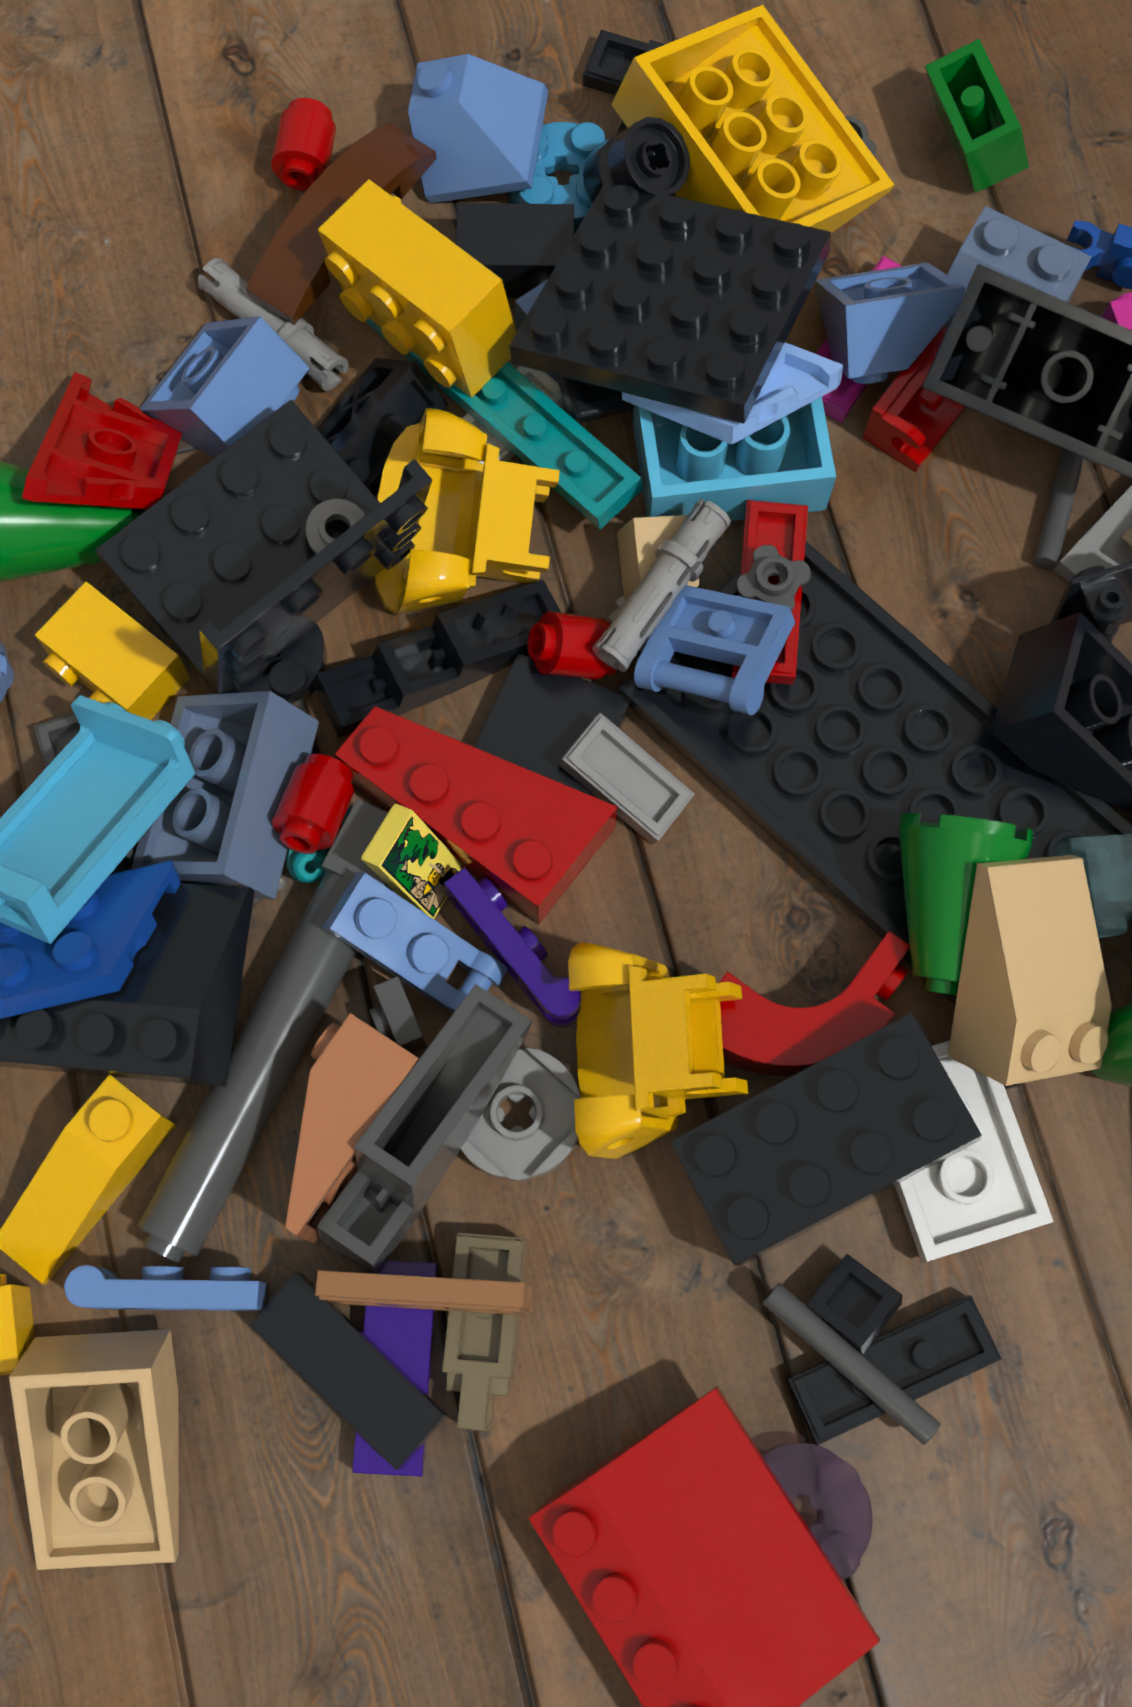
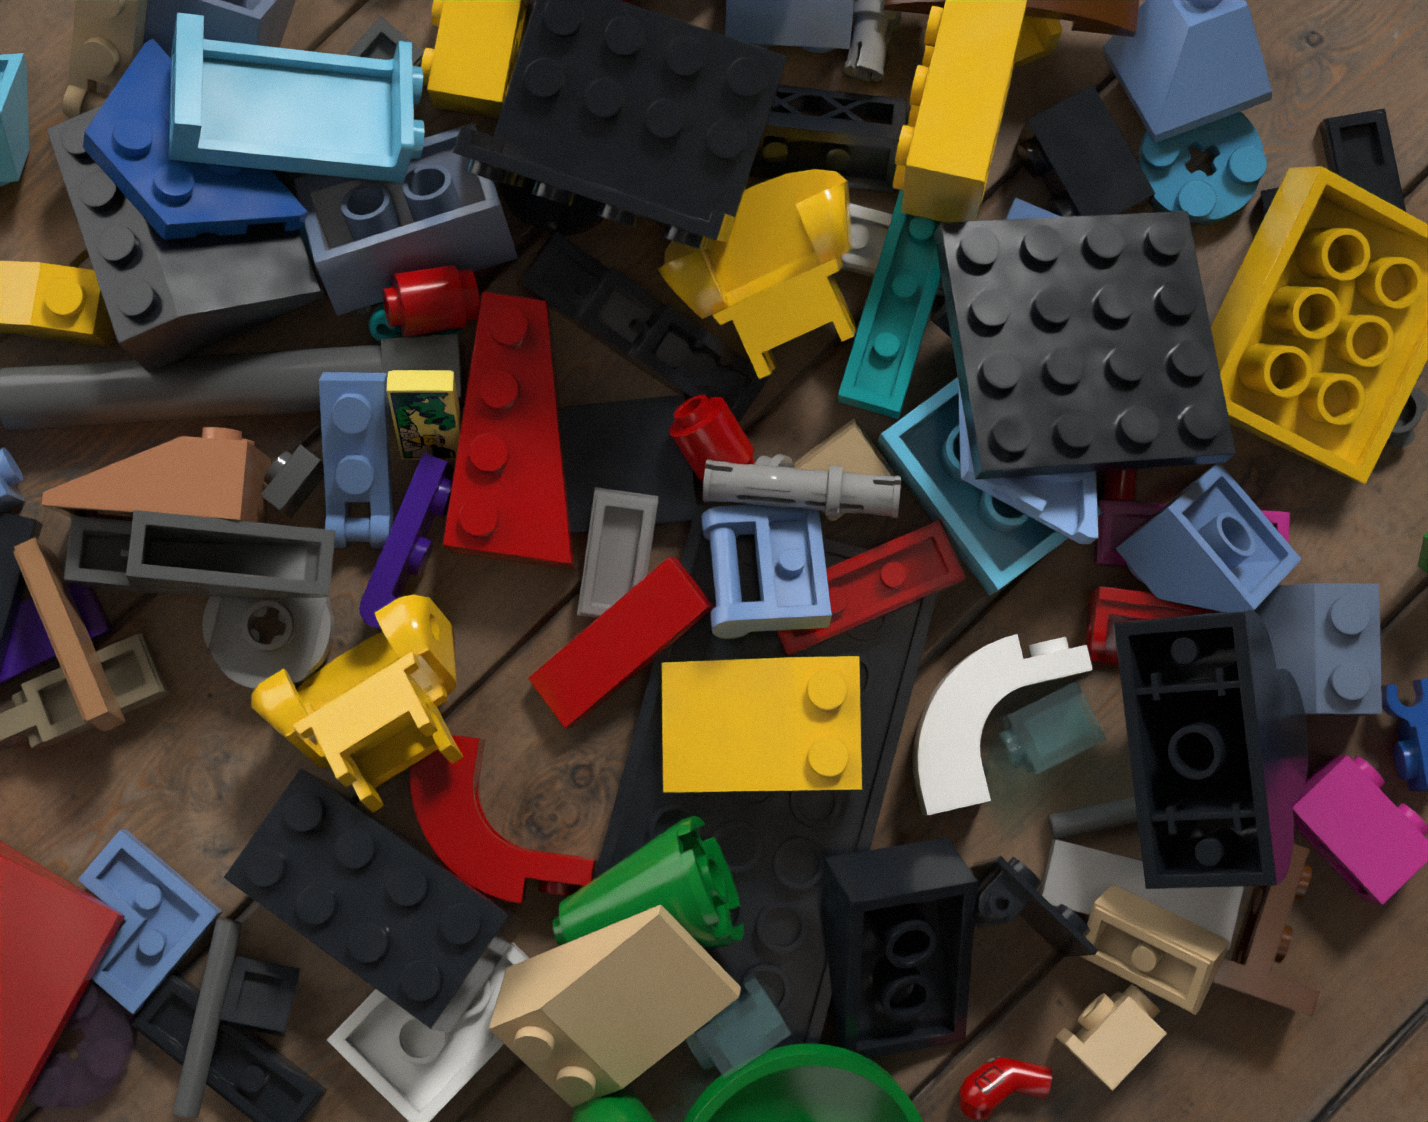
camera: 60 degrees right, 10 degrees up
light grey plate [306,499,365,554] -> none
black wheel [583,117,690,203] -> none
dark grey plate [737,545,811,611] -> none
none -> medium blue plate [78,829,223,1014]
none -> red tile [528,557,715,728]
none -> yellow slope [661,656,862,792]
none -> white arch [912,634,1093,815]
none -> clear light blue brick [998,681,1106,775]

